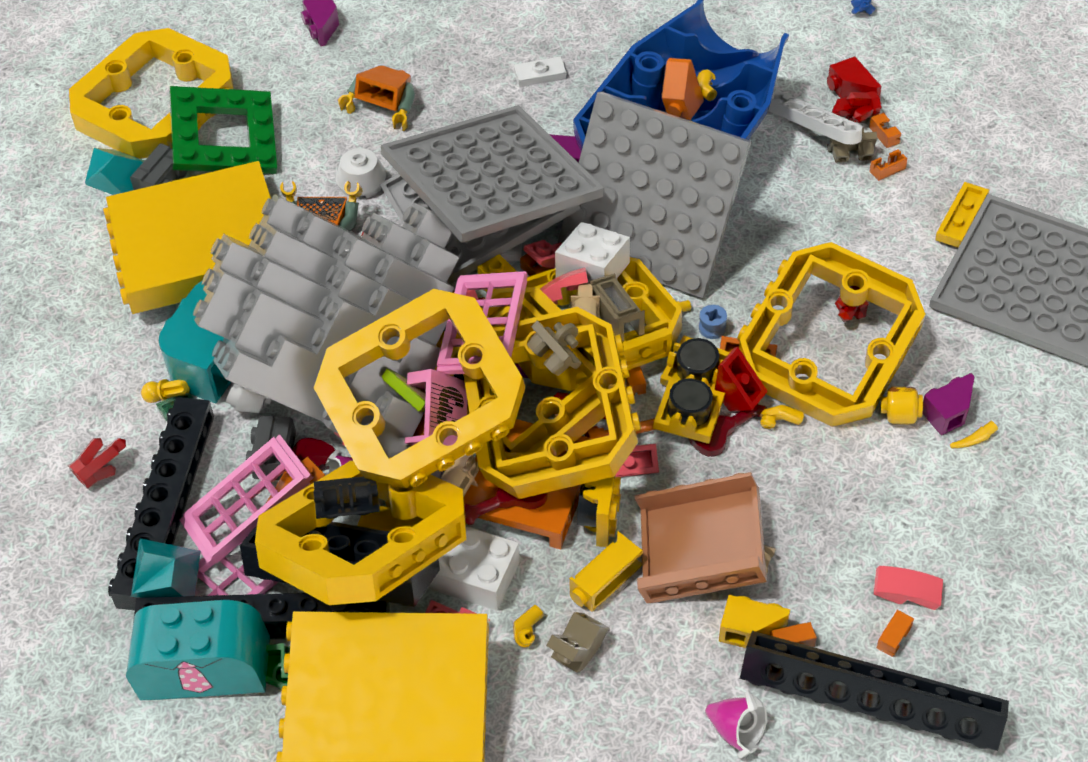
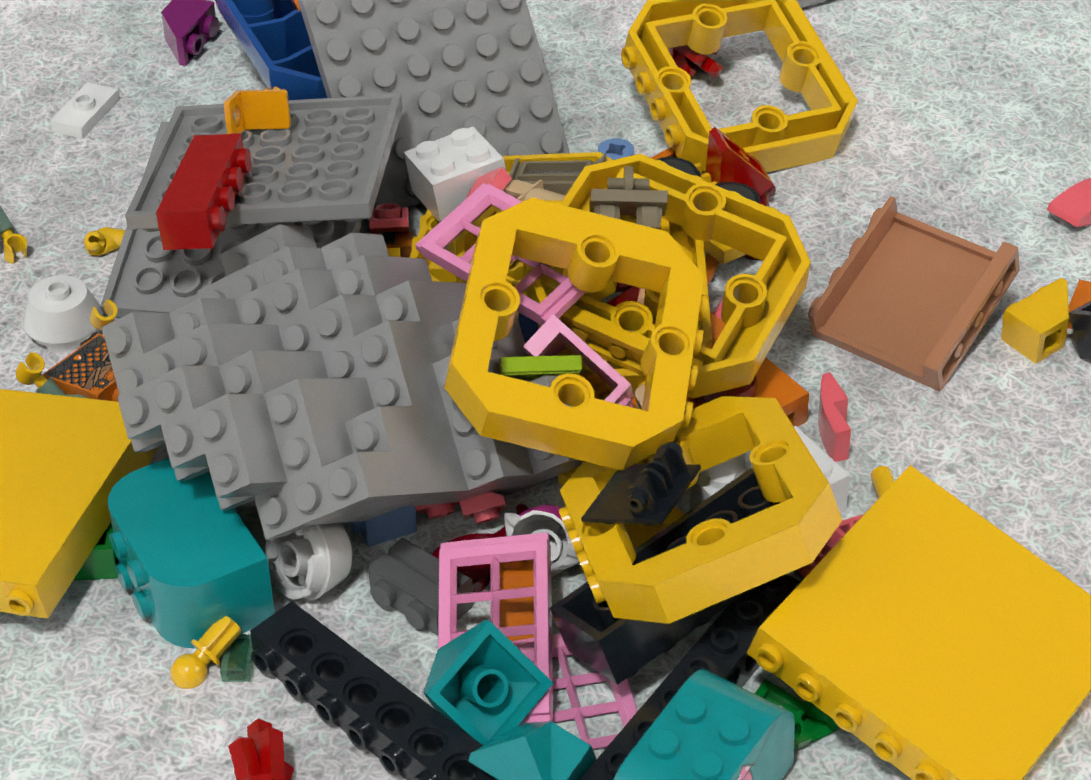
camera: 55 degrees left, 10 degrees down
dark tan brick [546,612,609,673] -> none
yellow window [569,530,643,612] -> none
yellow piece [577,475,621,547] -> none
yellow arm [760,405,804,429] -> none
yellow head [881,386,923,424] -> none
magenta slope [922,373,975,436] -> none
yellow helmet [950,421,998,449] -> none
none -> red brick [156,133,252,250]
none -> light orange bracket [224,86,291,134]
none -> teal slope [423,619,553,745]
none -> coral slope [818,372,851,462]

